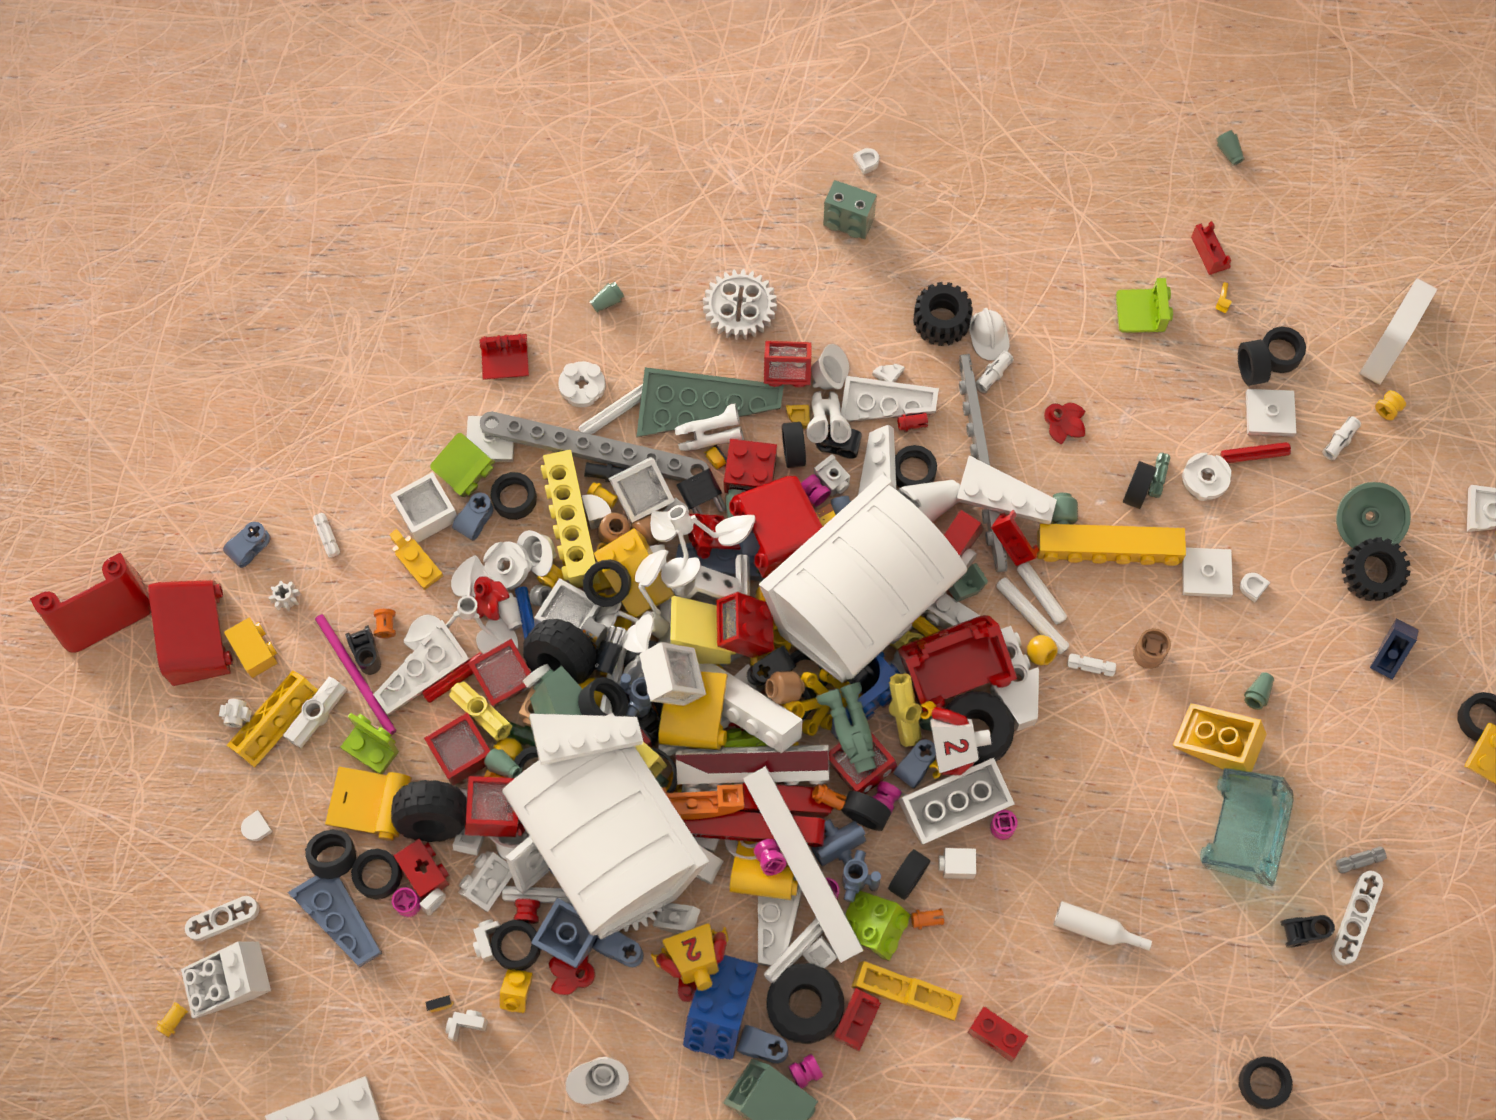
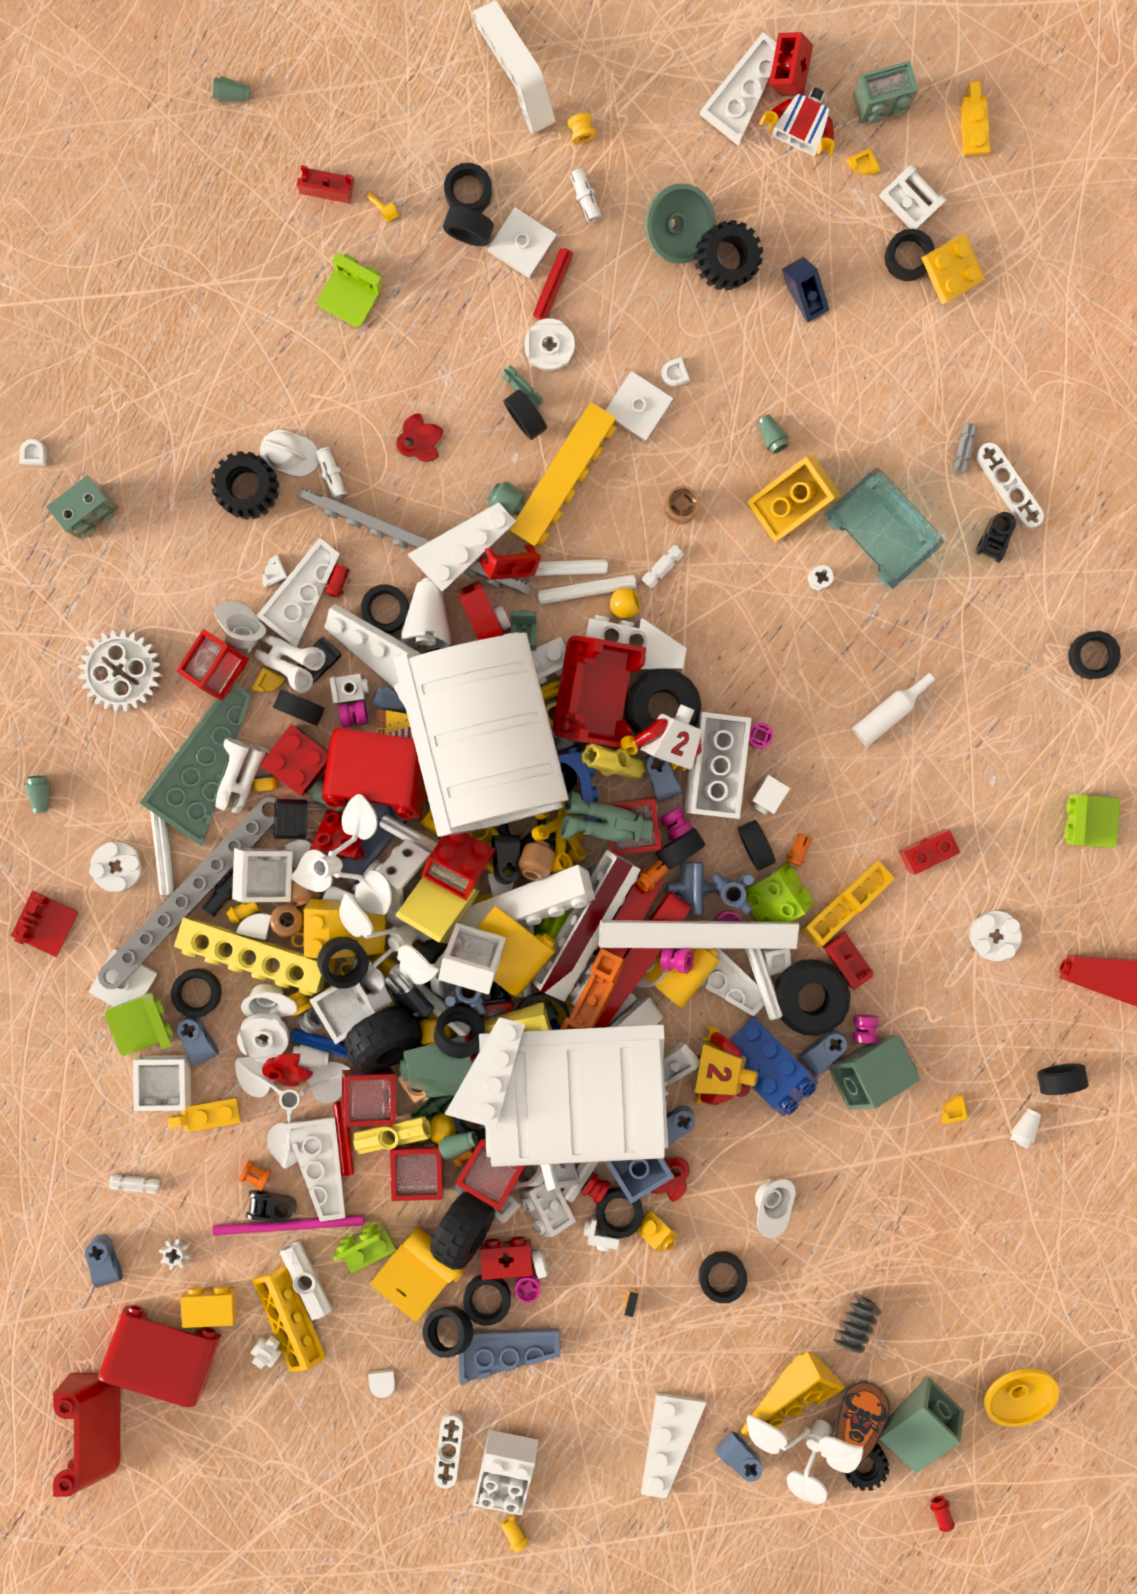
camera: 65 degrees left, 20 degrees up
white bracket [446,1010,488,1042] -> none
white tile [523,664,551,688] -> none
none -> black tyre [699,1251,747,1303]
none -> white bush [807,565,834,591]

